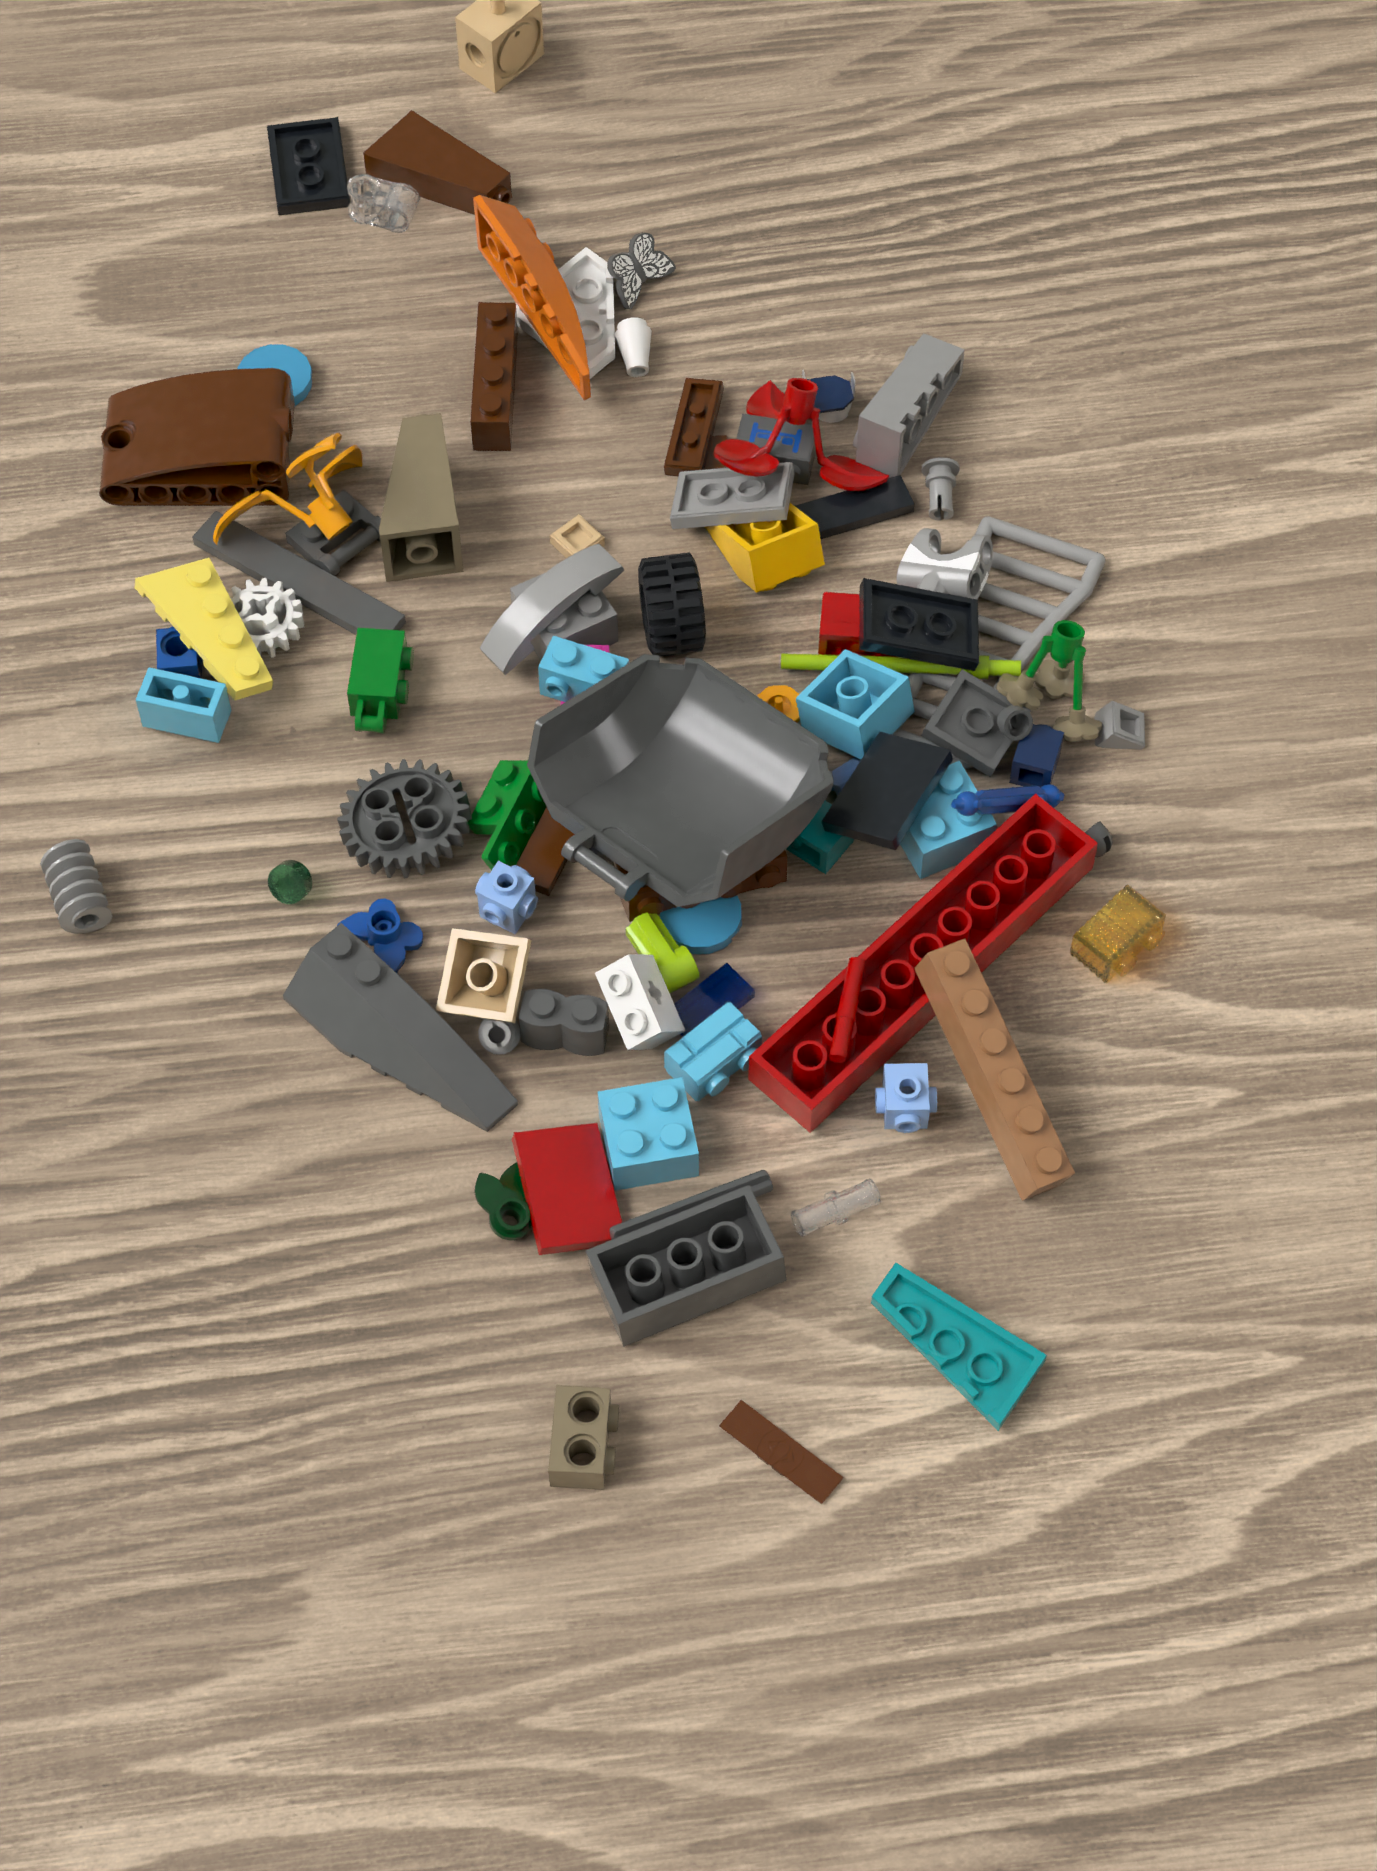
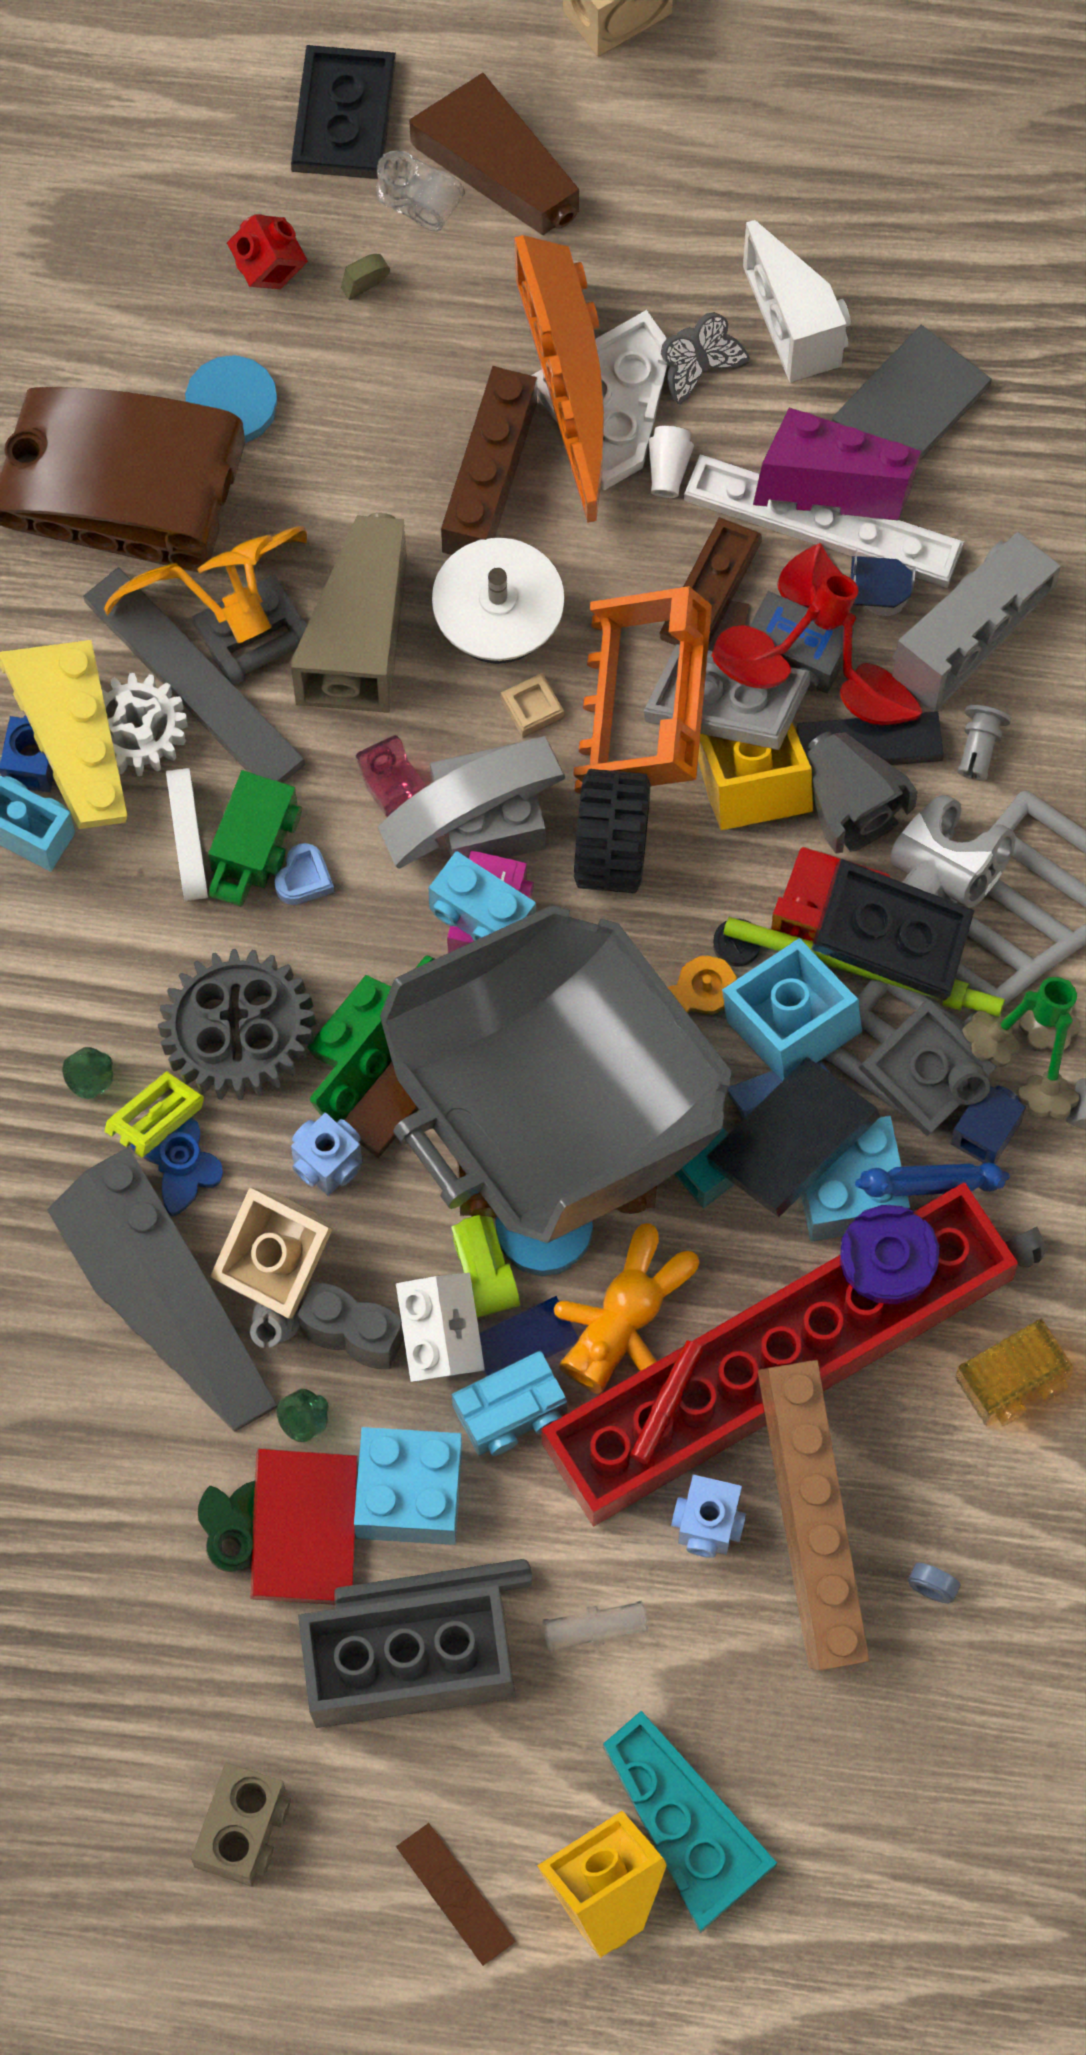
camera: 15 degrees right, 10 degrees up
none -> neon yellow tile [104,1071,204,1158]
none -> white beam [166,768,208,901]
none -> red brick [227,214,308,289]
none -> light blue tile [275,843,334,905]
none -> clear green tile [277,1389,329,1442]
none -> olive tile [341,254,390,300]
none -> clear pink bracket [356,735,426,818]
none -> white piece [432,538,564,664]
none -> yellow slope [537,1811,667,1958]
none -> light orange animal [554,1223,699,1394]
none -> orange hinge [573,586,712,794]
none -> white tile [684,454,964,588]
none -> black piece [713,918,761,967]
none -> white slope [743,220,851,383]
none -> magenta wedge [753,407,921,520]
none -> dark grey cone [806,732,918,854]
none -> dark grey tile [831,324,992,461]
none -> dark purple tile [840,1205,939,1304]
none -> sand blue tile [908,1563,961,1604]

